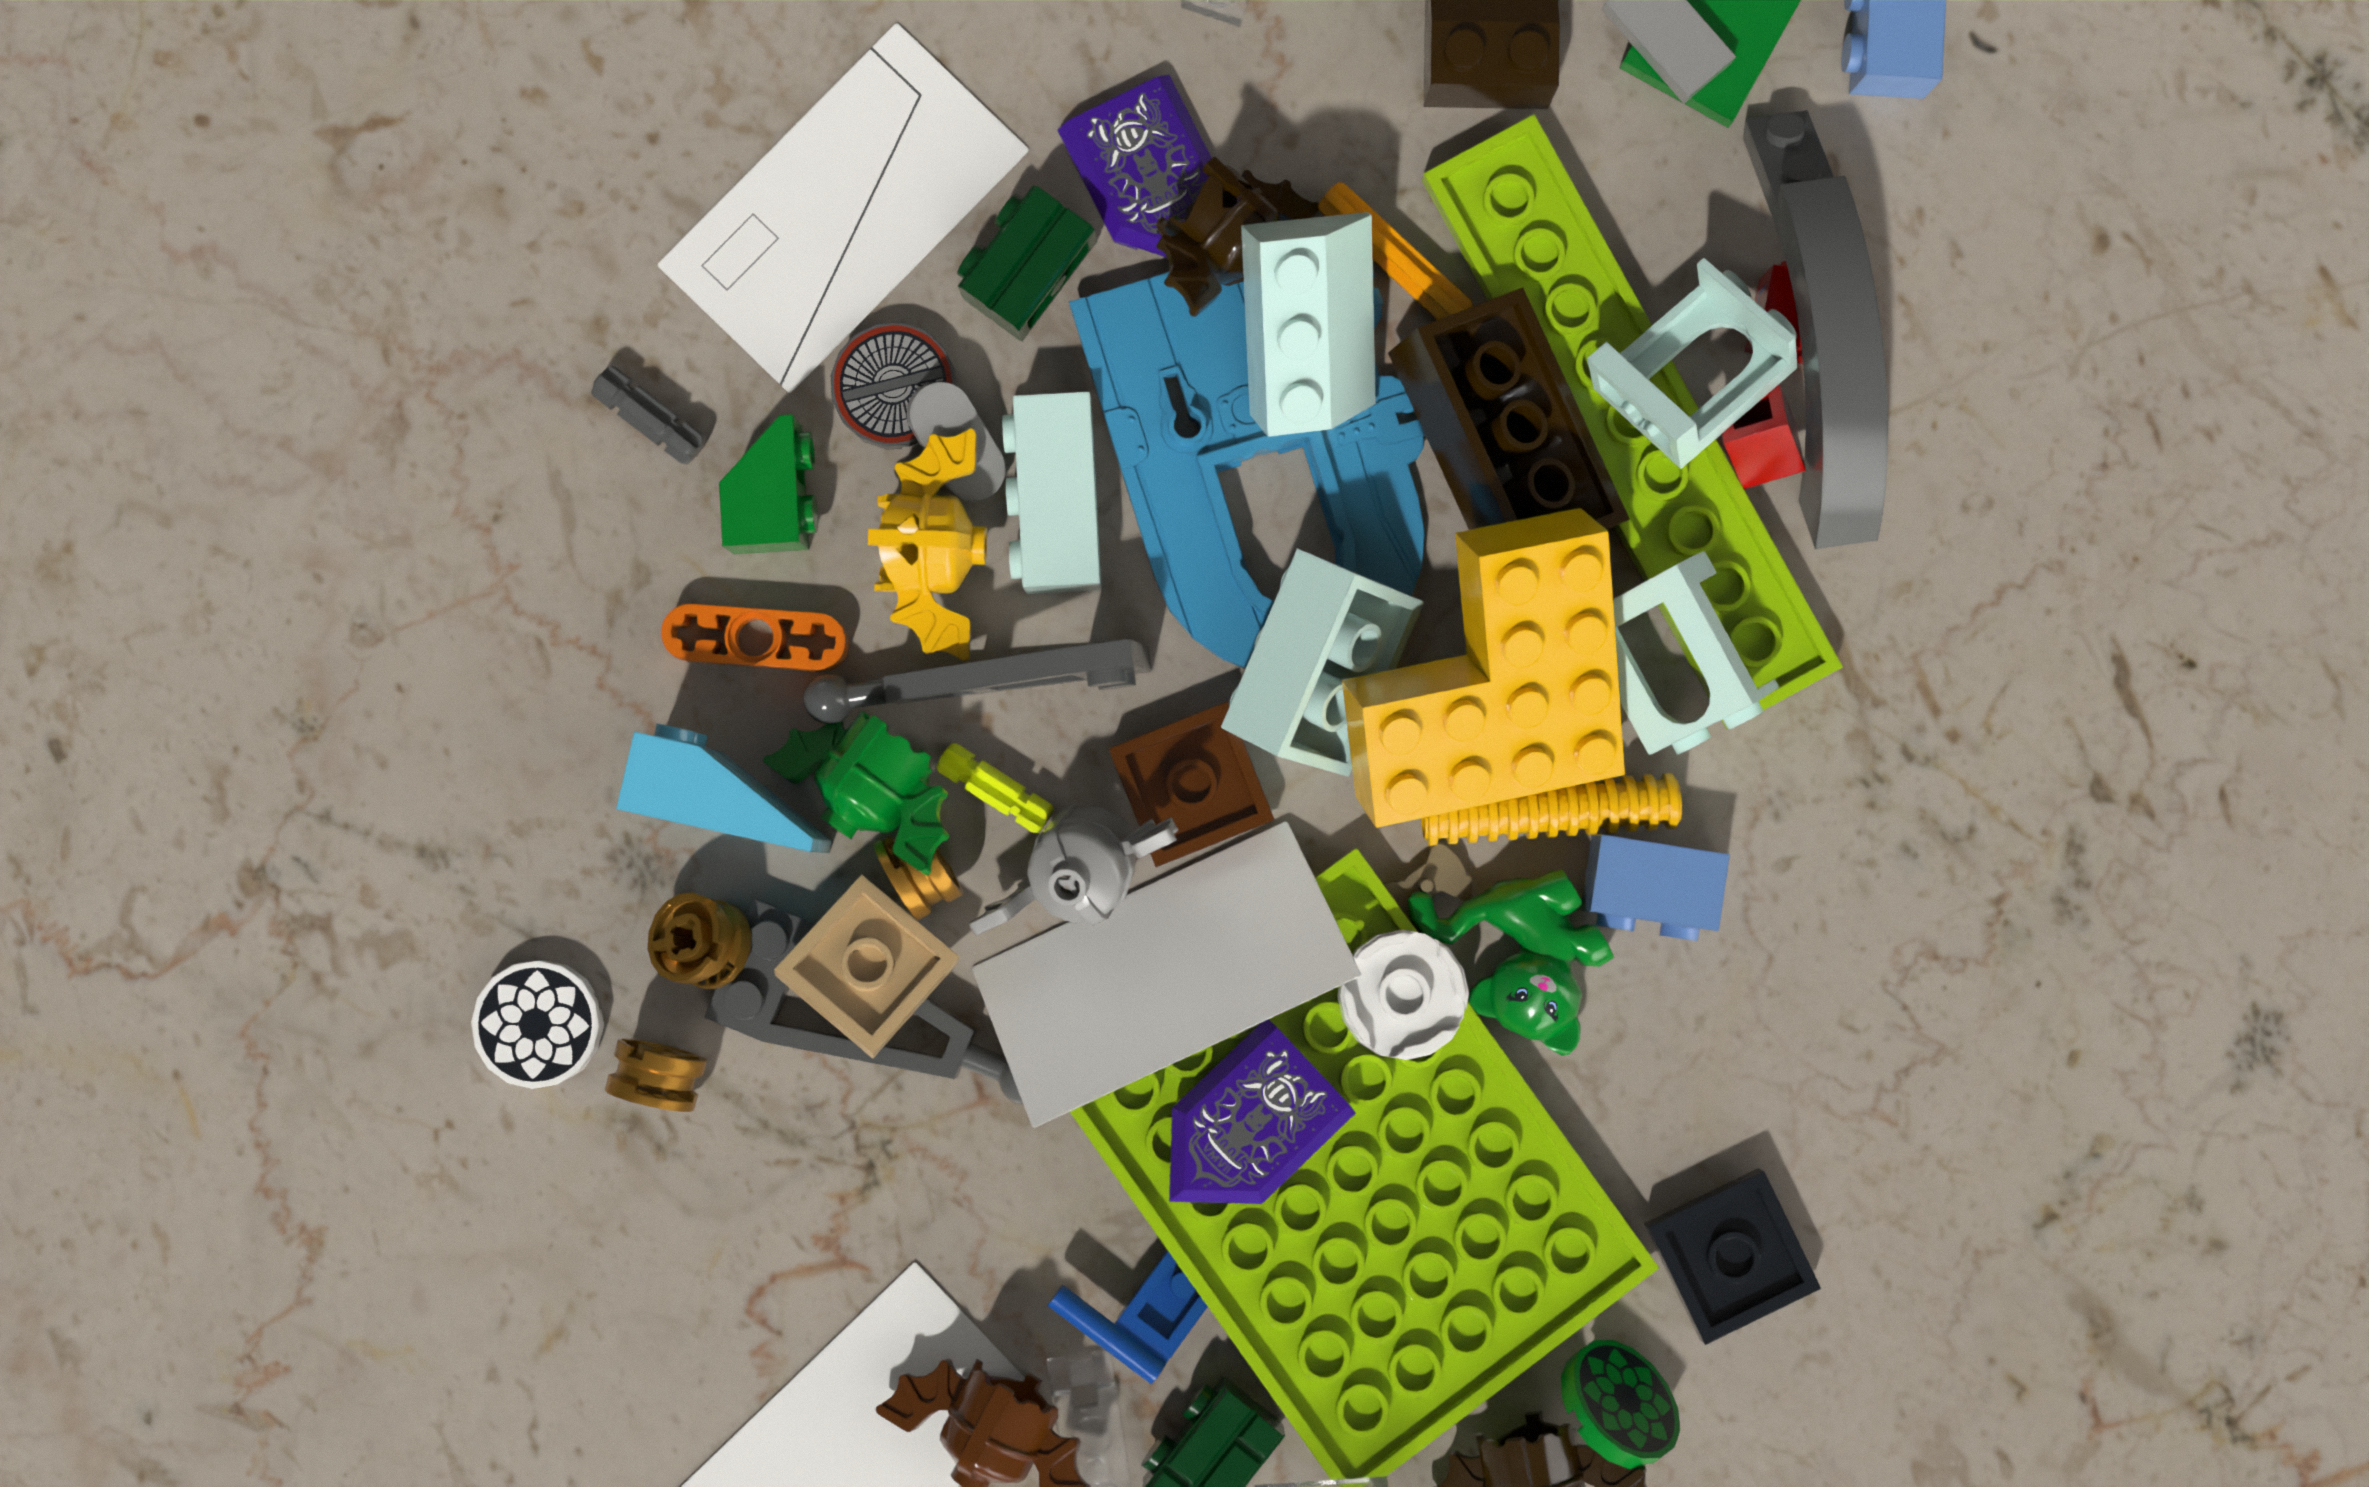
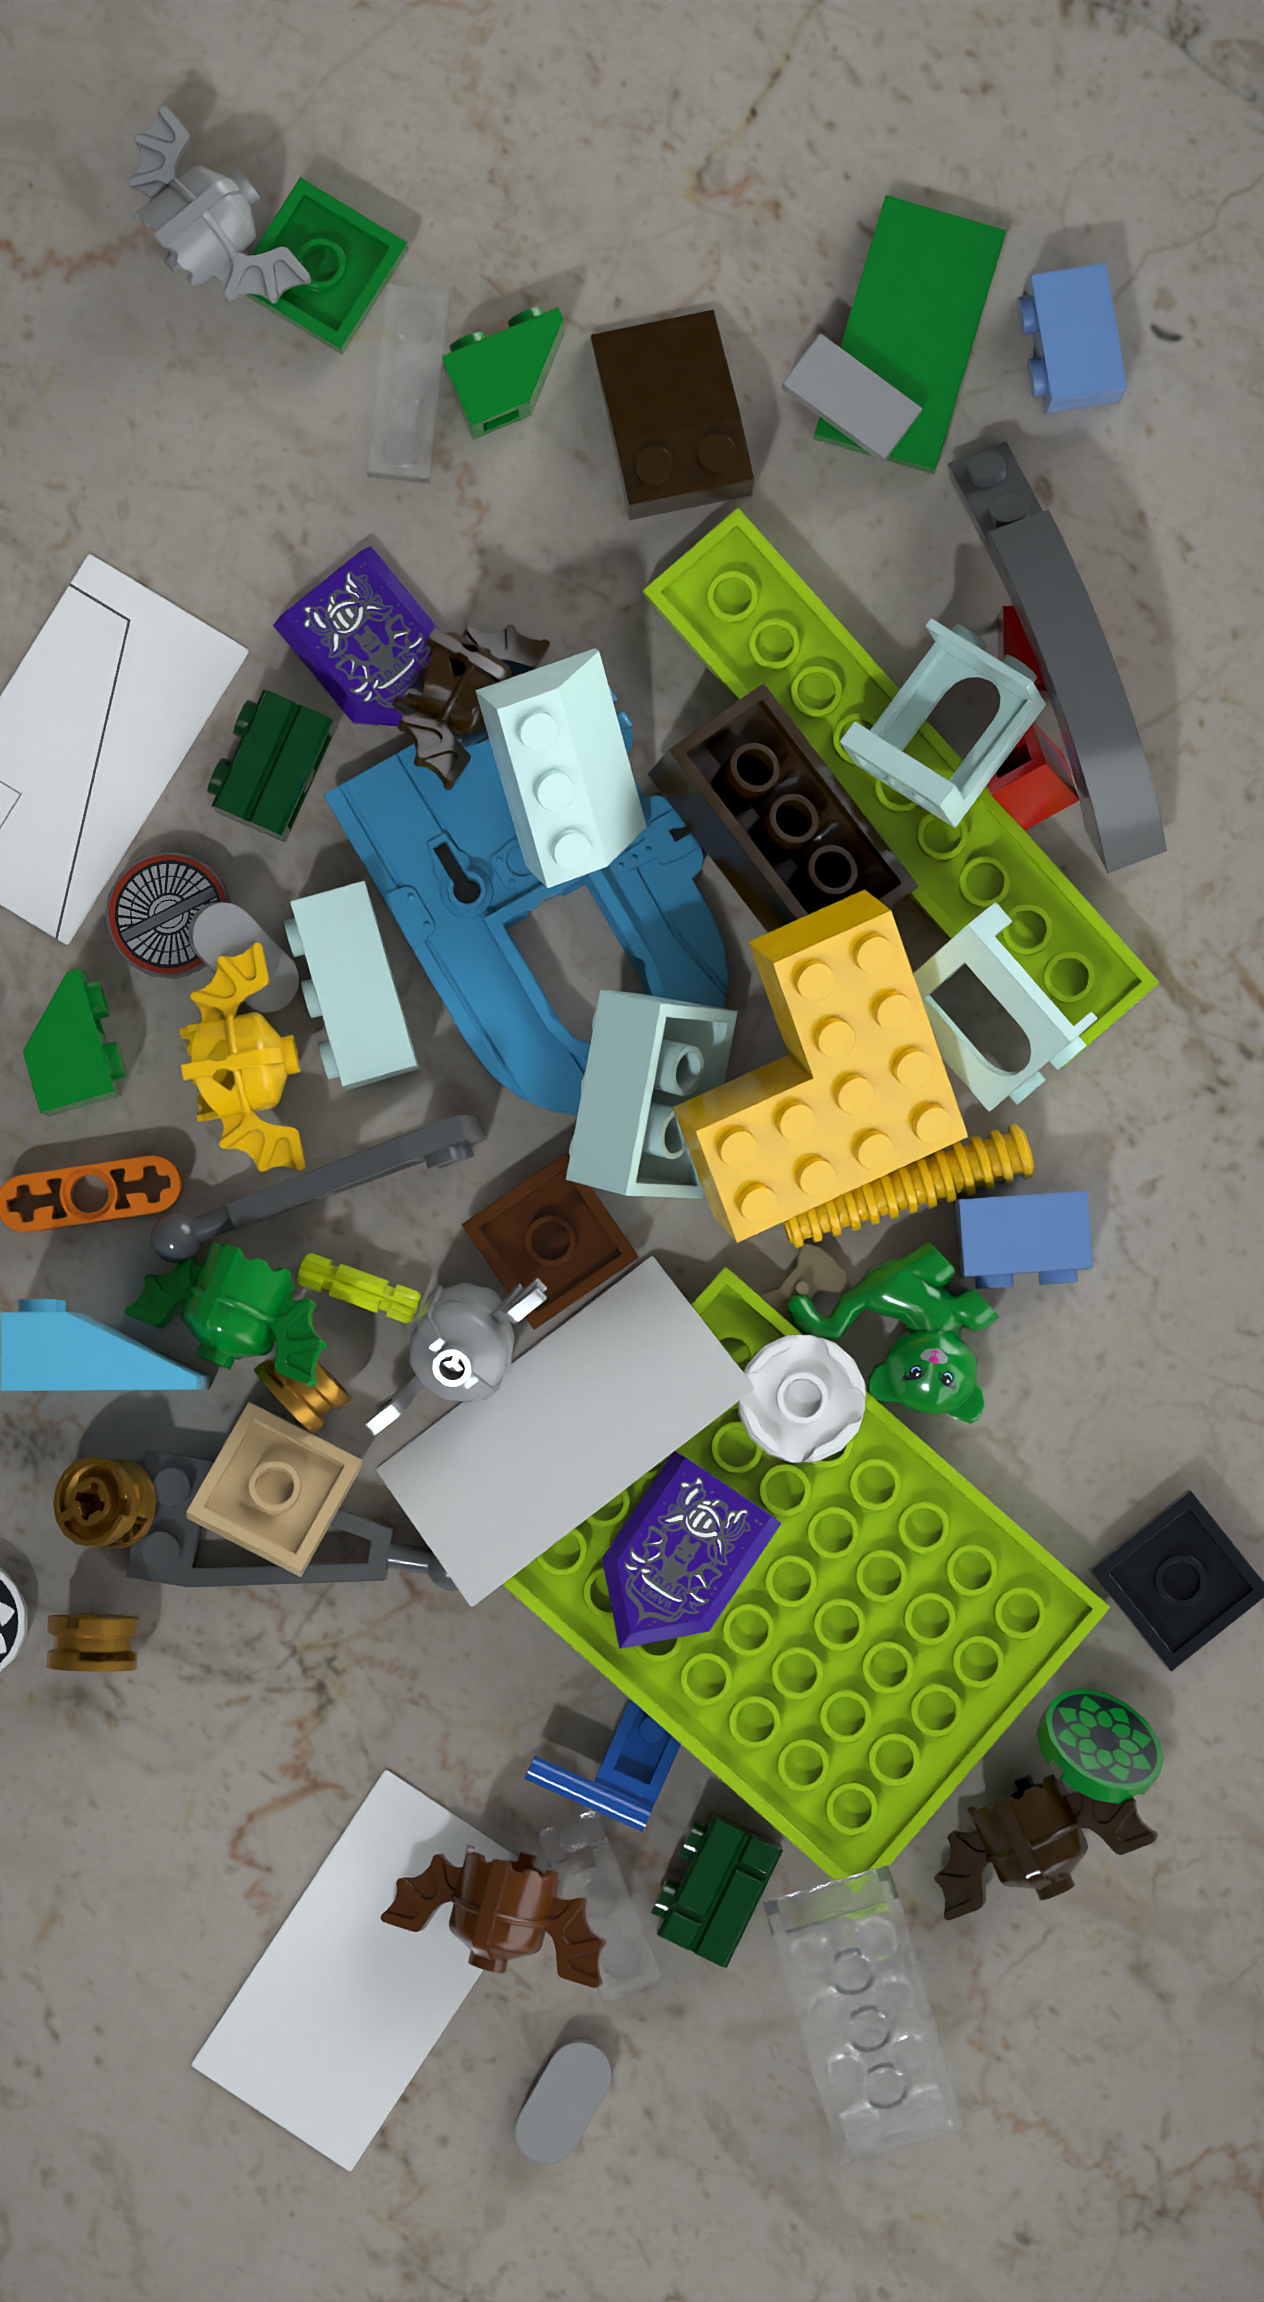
camera: 15 degrees left, 0 degrees up
light orange axle [1318,182,1473,320] -> none

